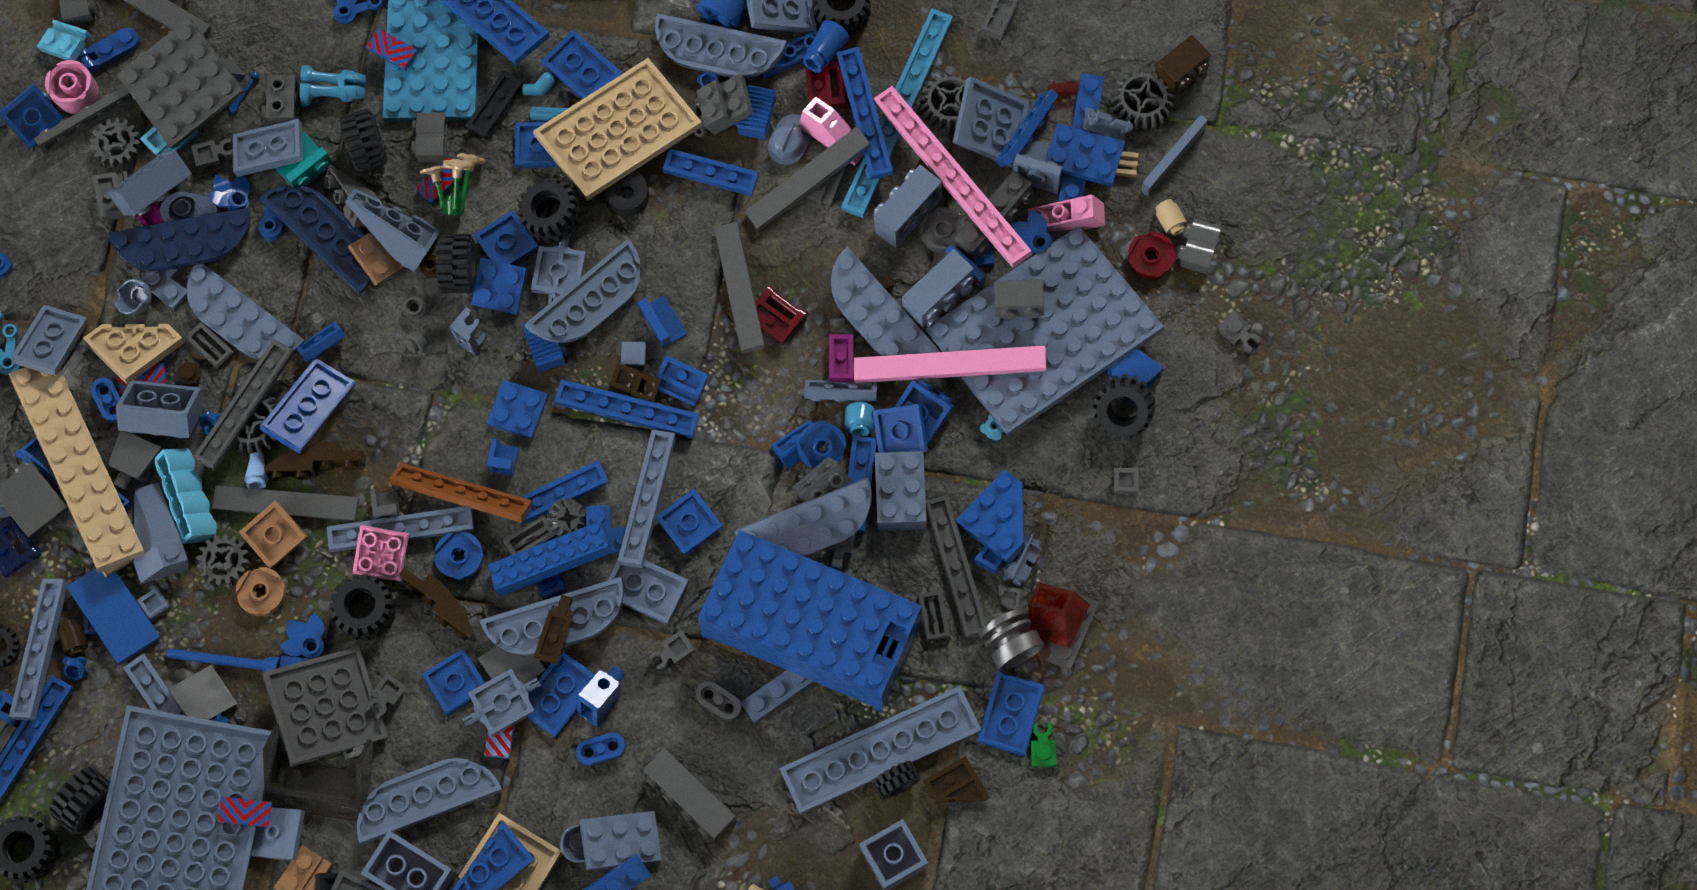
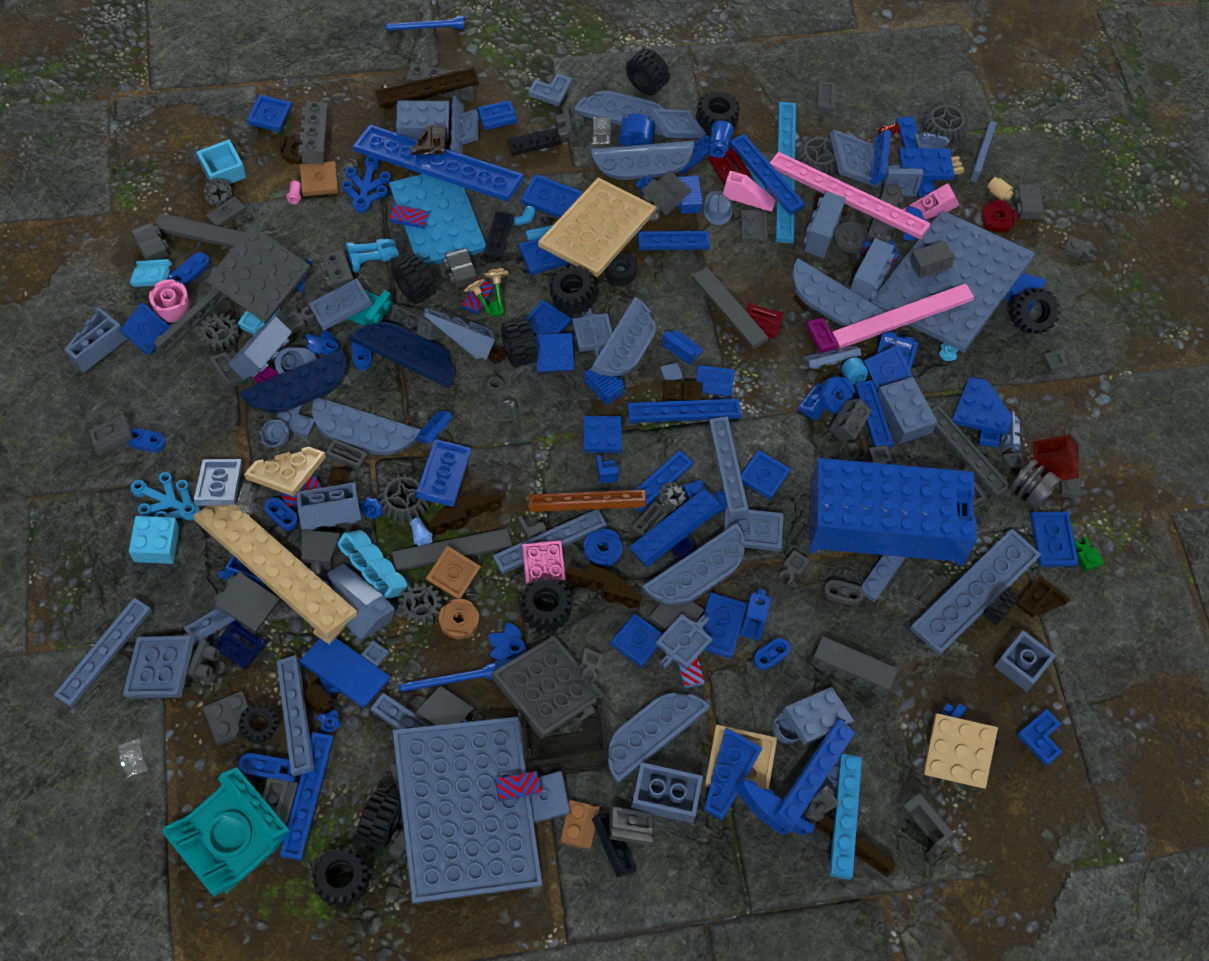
camera: 30 degrees left, 10 degrees down
dark grey tile [193,339,295,471] -> none
medium nougat plate [348,232,404,286] -> none
sand blue hinge [450,307,486,356] -> none
dark brown hinge [534,595,574,665] -> none
sand blue plate [734,477,872,556] -> none
dark grey tile [744,126,871,231] -> none
dark brown brick [1155,35,1211,92] -> none

